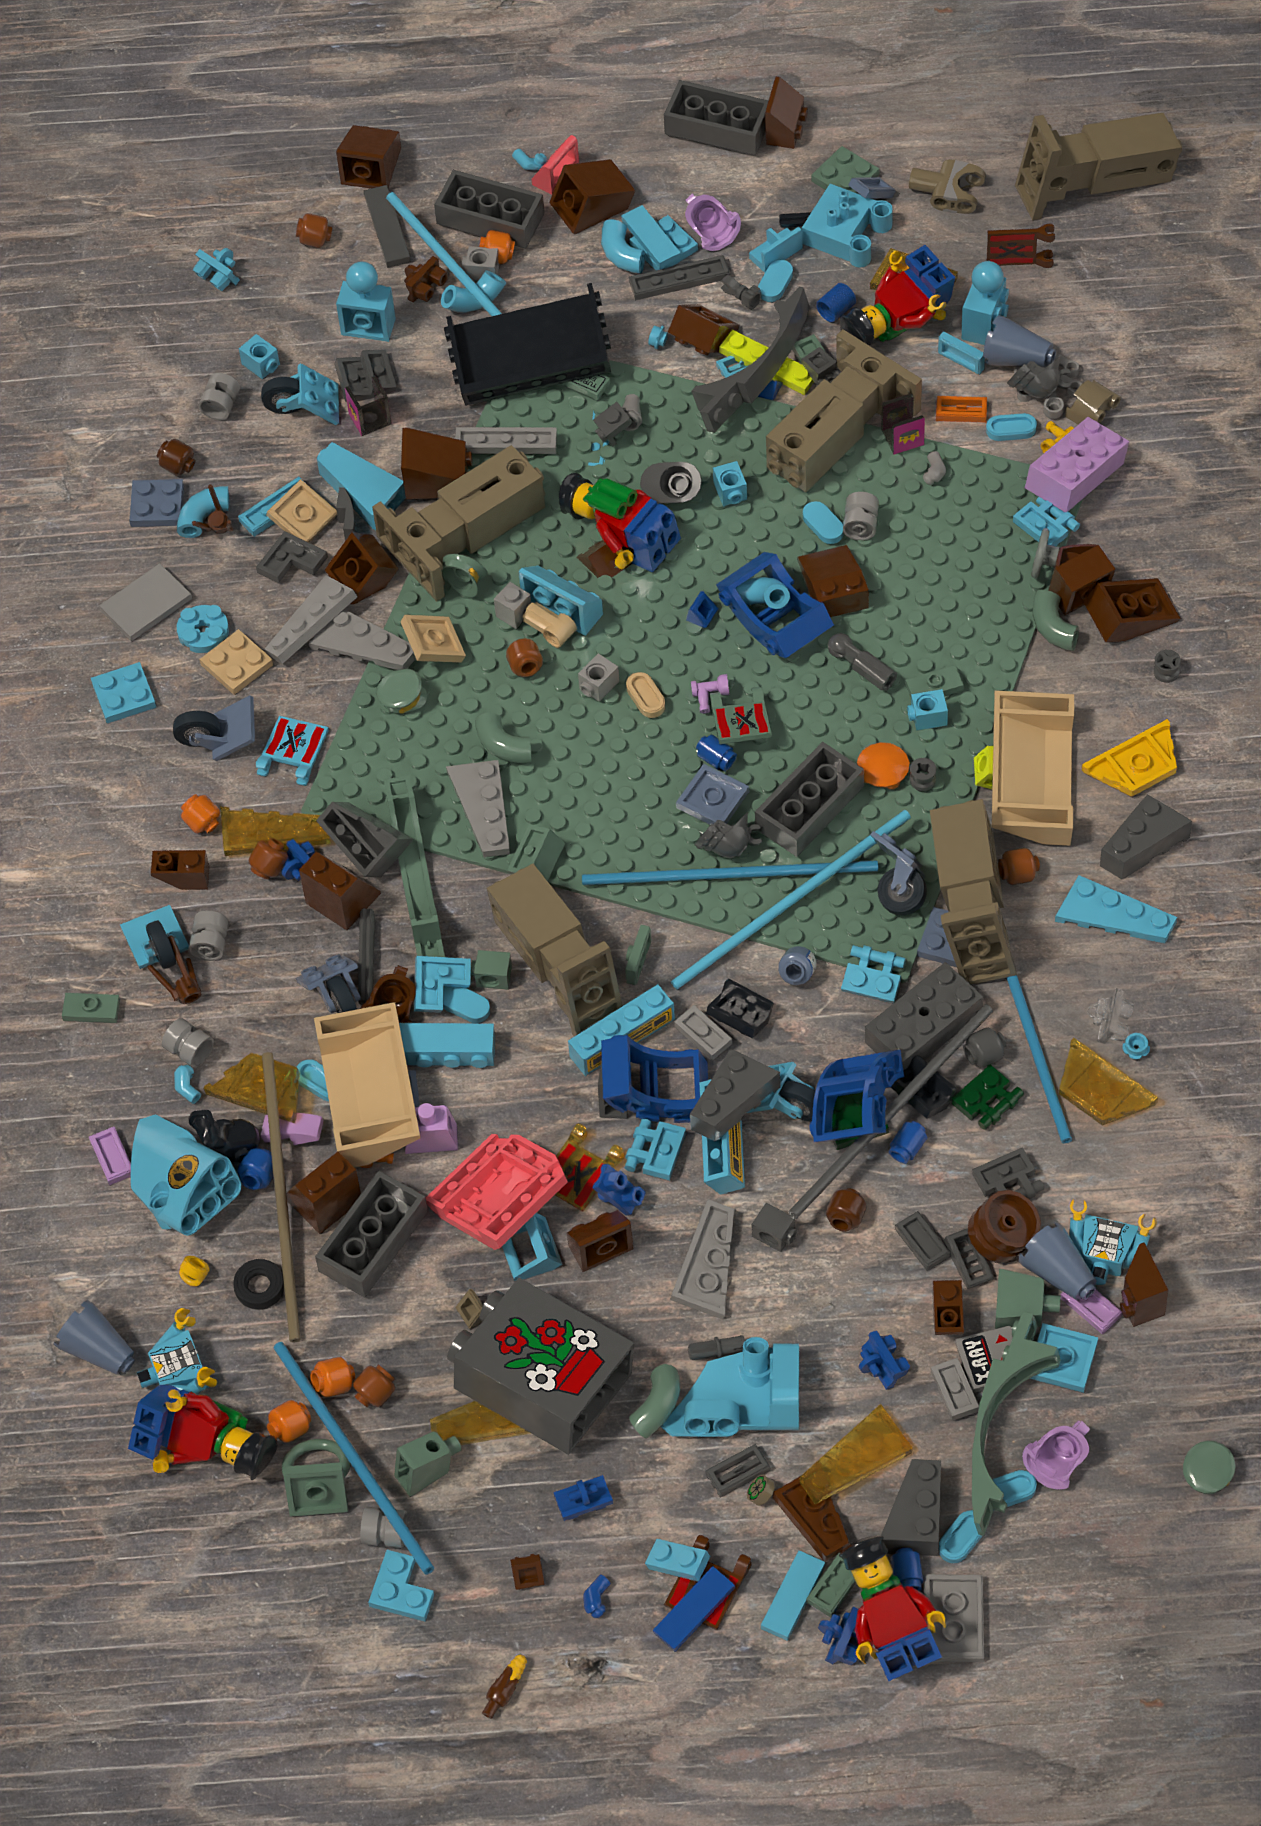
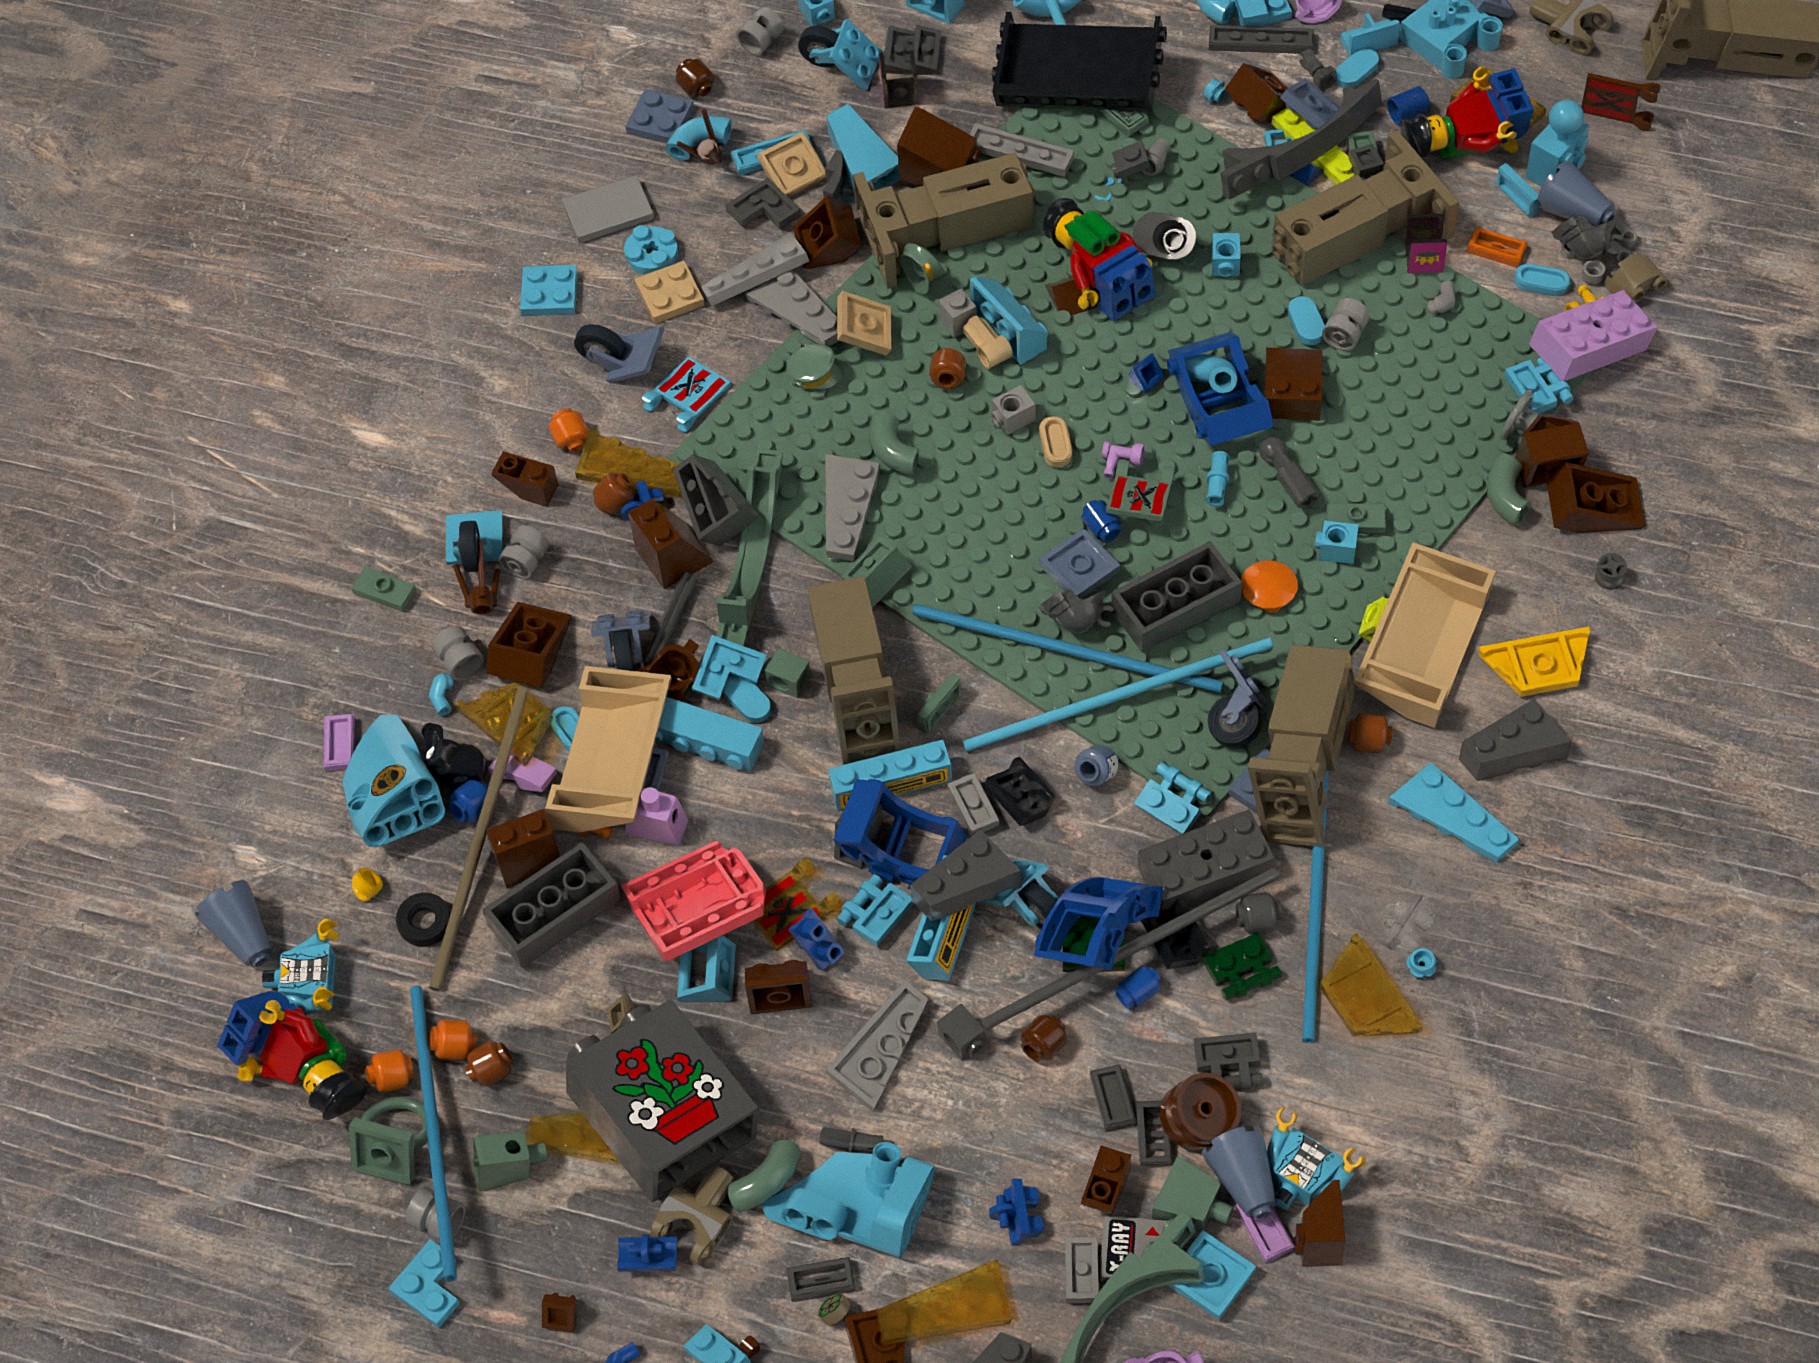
camera: 20 degrees right, 0 degrees up
dark grey wheel [910,758,936,791] -> none
none -> reddish brown slope [486,602,572,687]
none -> dark tan connector [650,1165,736,1265]
none -> medium azure pin [1206,451,1230,507]
none -> sand blue plate [1280,78,1340,129]

